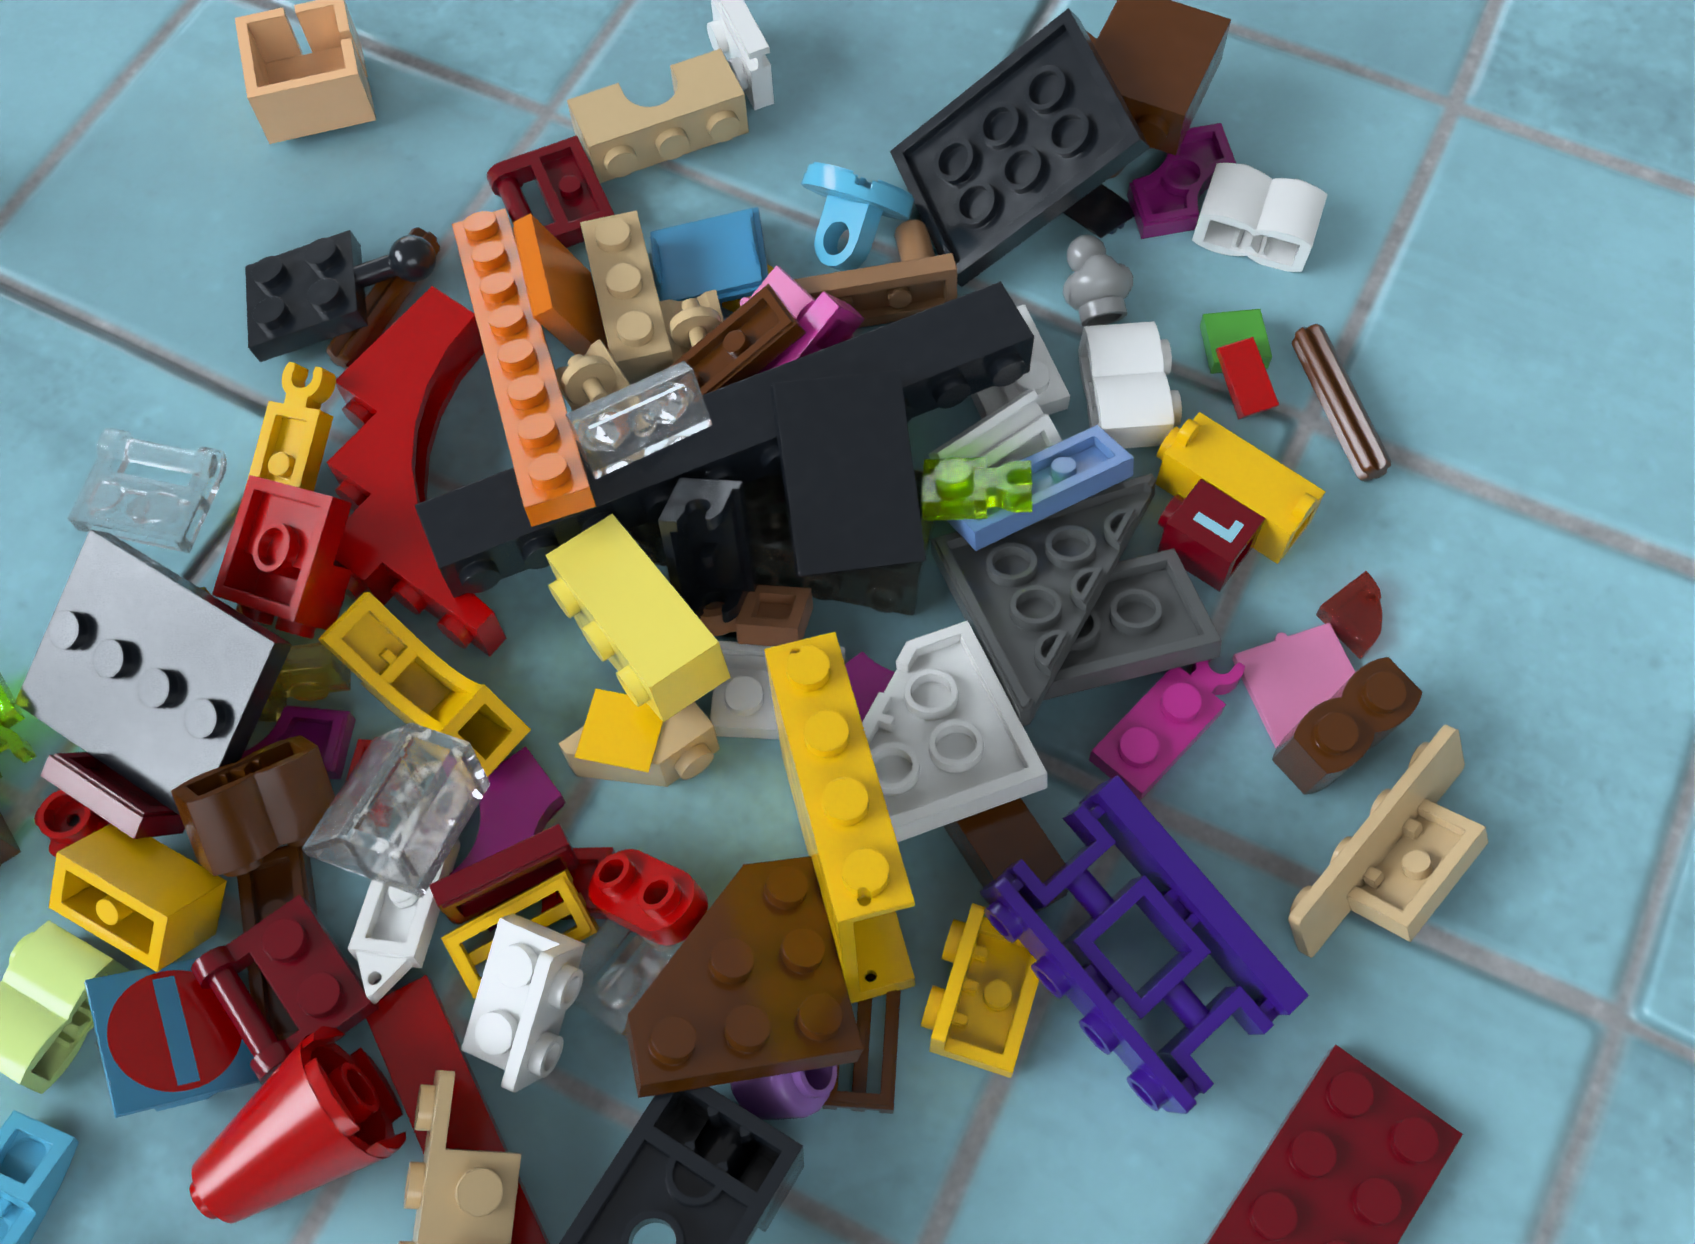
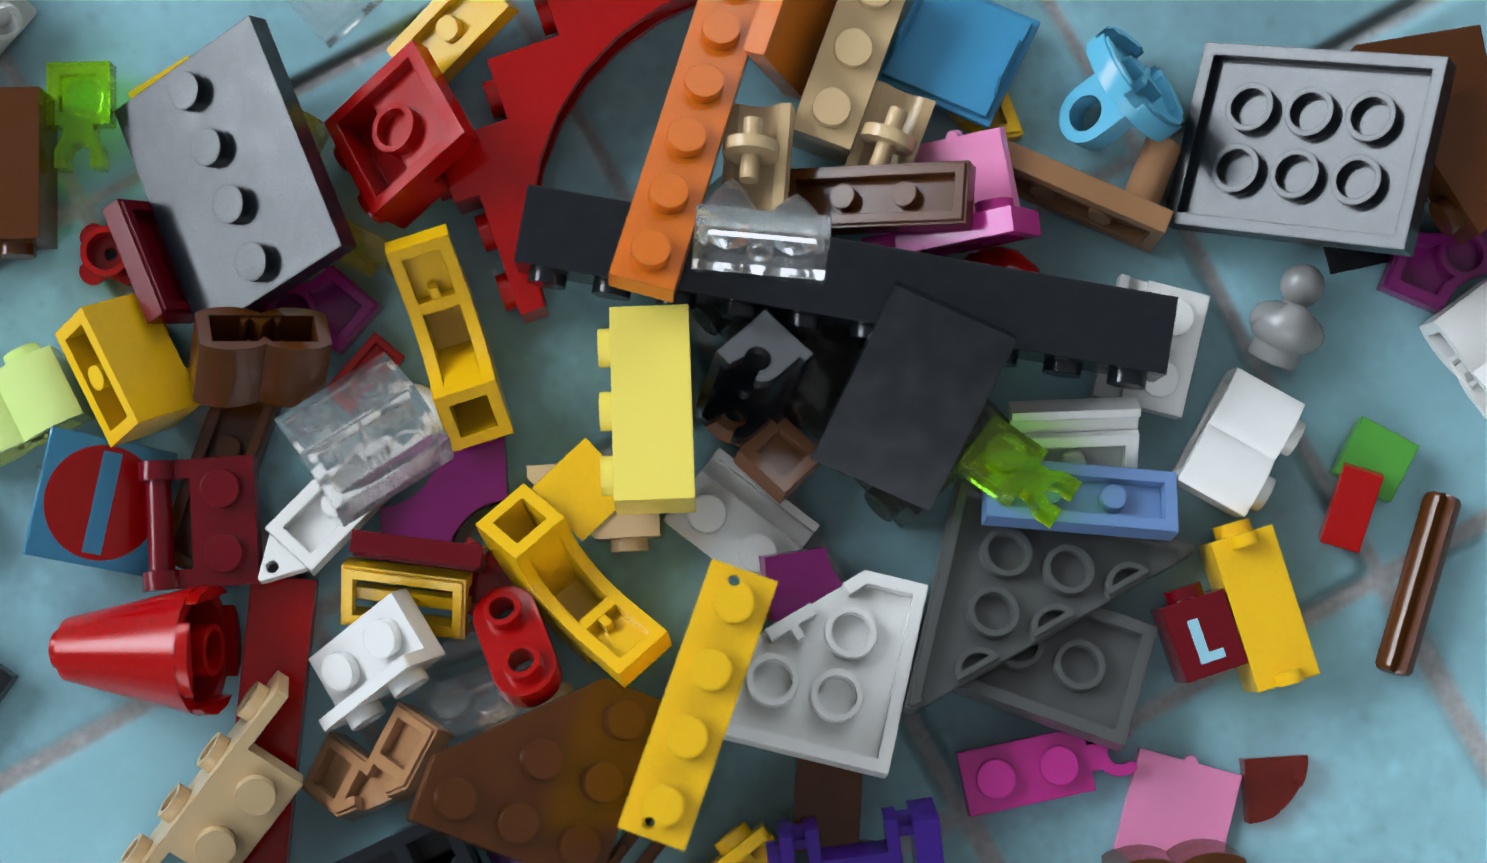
camera: 25 degrees right, 20 degrees up
none -> medium nougat tile [301,701,453,821]
none -> yellow arch [475,483,673,688]

